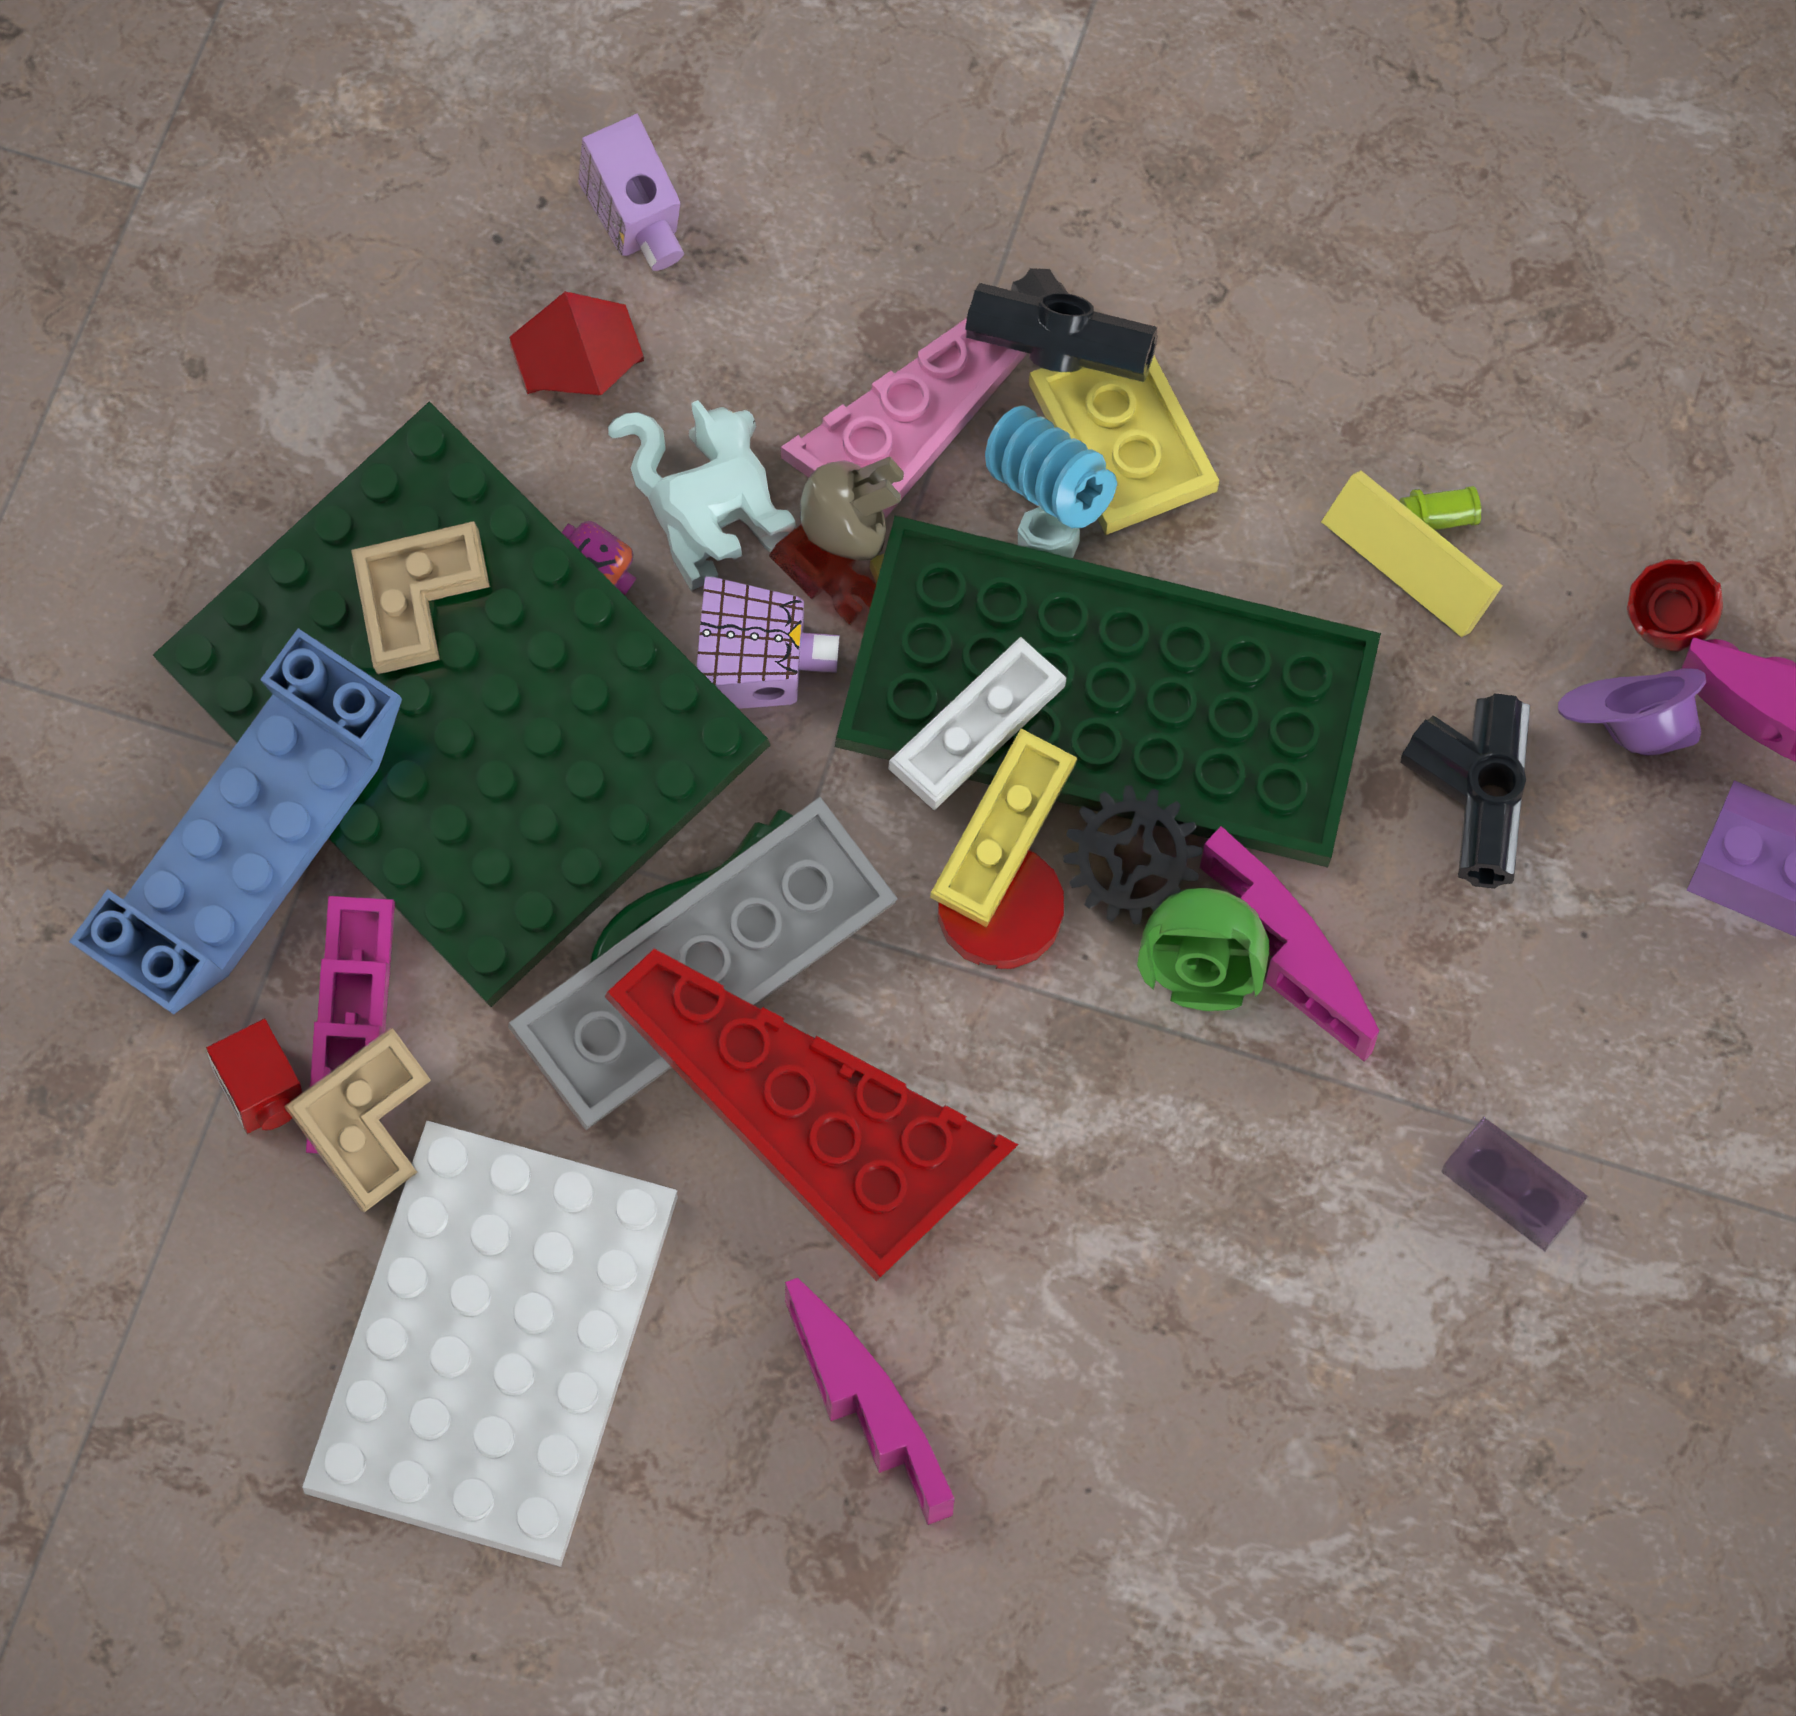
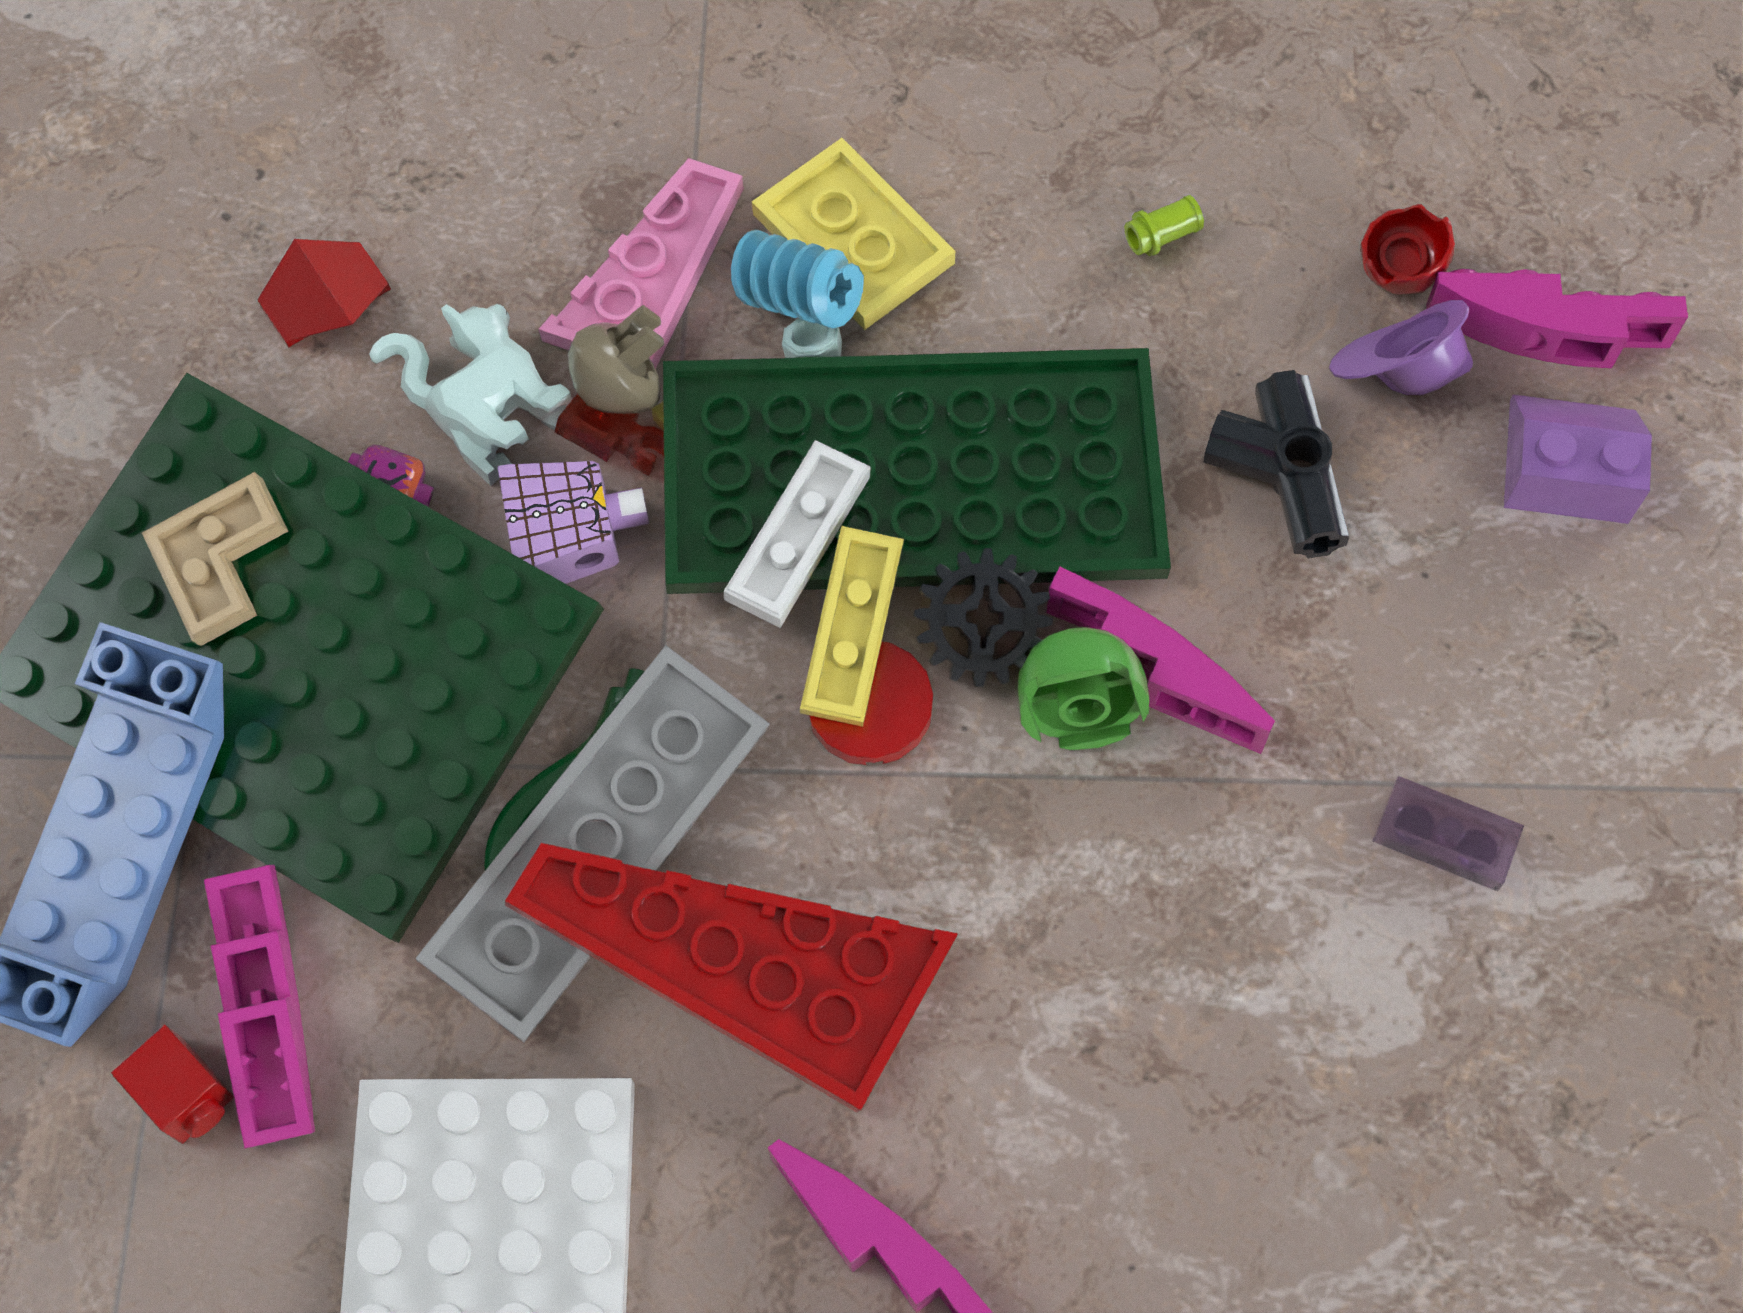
camera: 10 degrees left, 0 degrees up
tan tile [284,1028,431,1212] -> none
lavender torso [578,114,684,271] -> none
black piece [965,268,1158,382] -> none
light yellow tile [1321,471,1502,637] -> none

